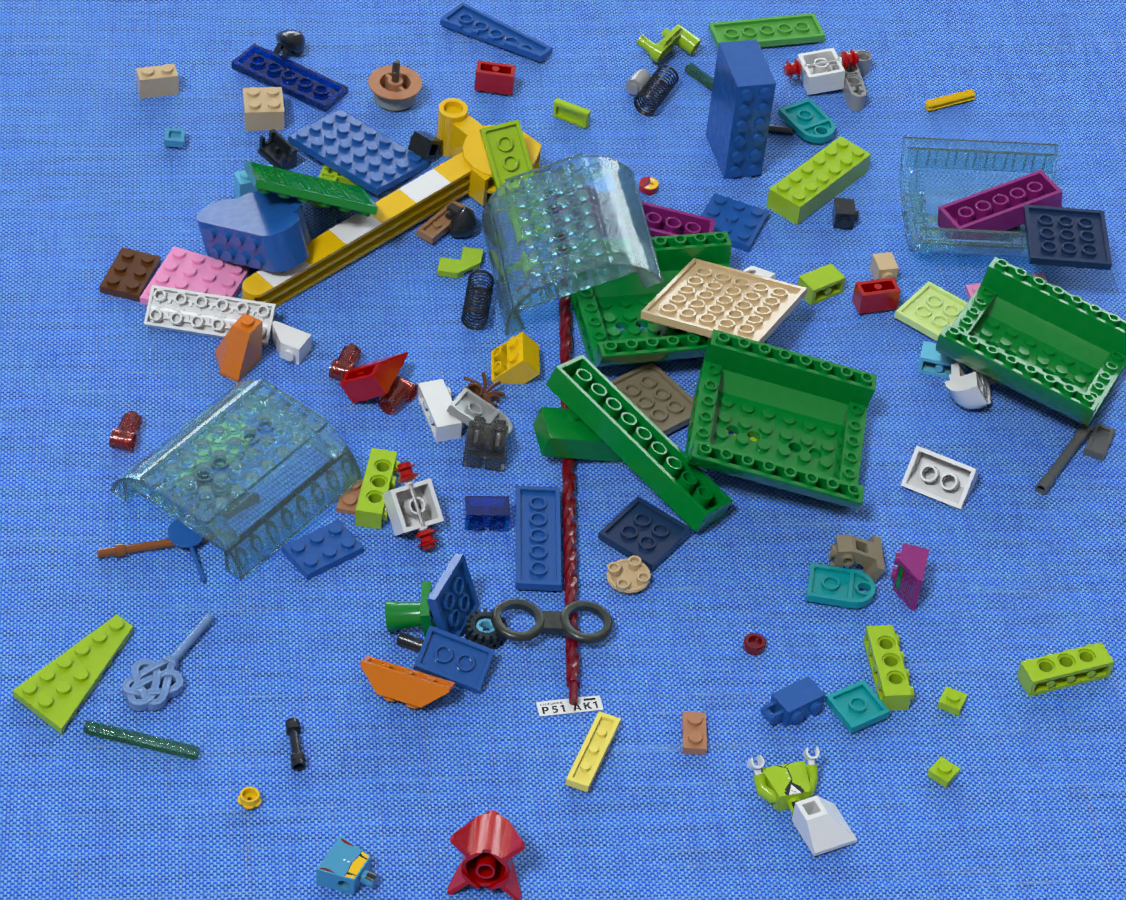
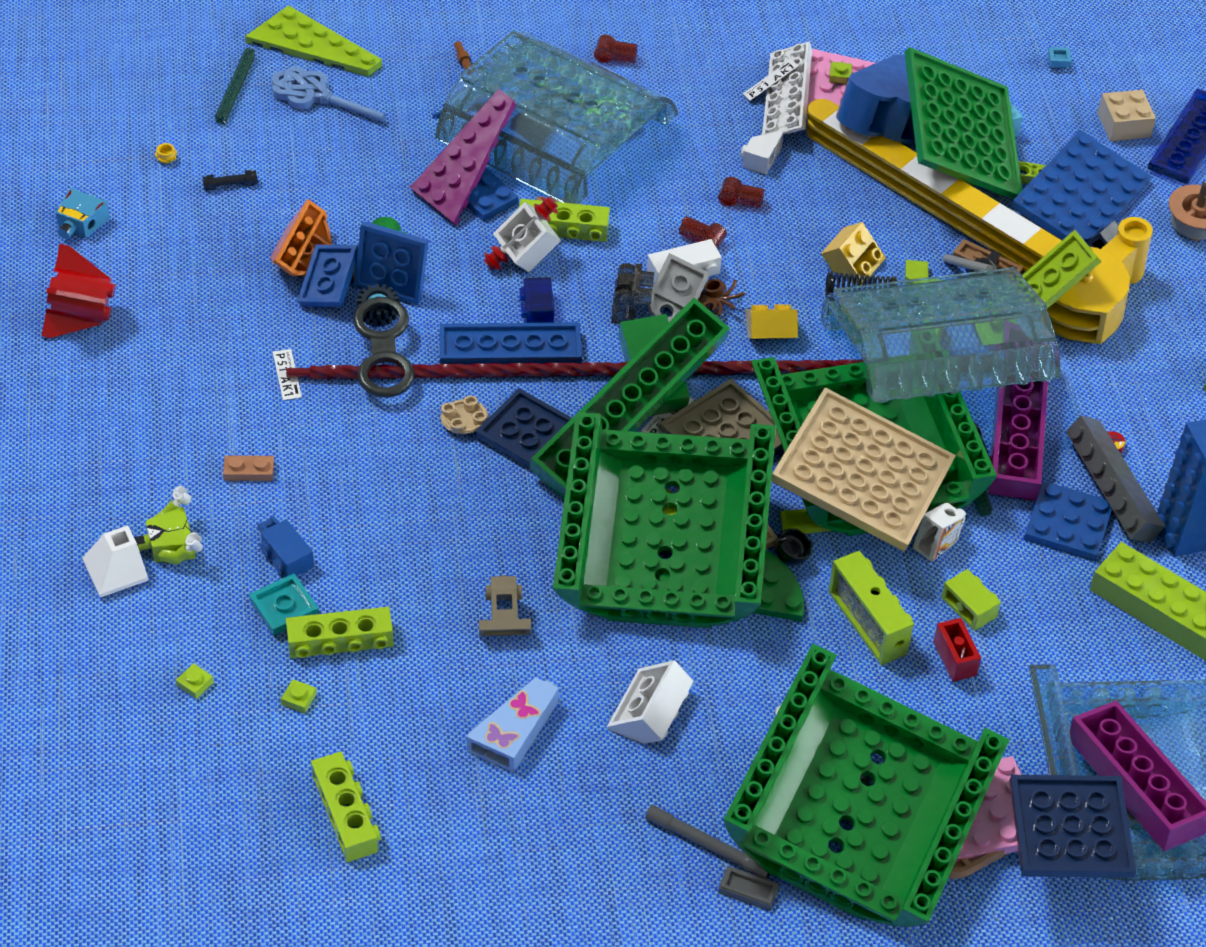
camera: 90 degrees right, 5 degrees up
reddish brown plate [99,247,161,302] -> none
tan brick [136,64,179,99] -> none
orange slope [215,313,262,382] -> none
black hinge [258,129,297,170] -> none
red slope [339,352,408,403] -> none
light yellow plate [565,711,621,793] -> none
dark red tile [743,633,766,656] -> none
teal plate [806,563,875,609] -> none
black brick [832,198,859,230] -> none
tan brick [870,252,899,281] -> none
magenta slope [890,543,930,611] -> none
yellowish green plate [894,281,968,341] -> none
none -> magenta wing [410,89,516,226]
none -> light blue slope [467,677,559,773]
none -> white sticker [743,59,798,101]
none -> yellow slope [821,222,886,285]
none -> lime brick [828,550,914,665]
none -> lime plate [829,62,852,84]
none -> light grey bar [943,254,994,274]
none -> dark grey brick [1066,415,1166,543]

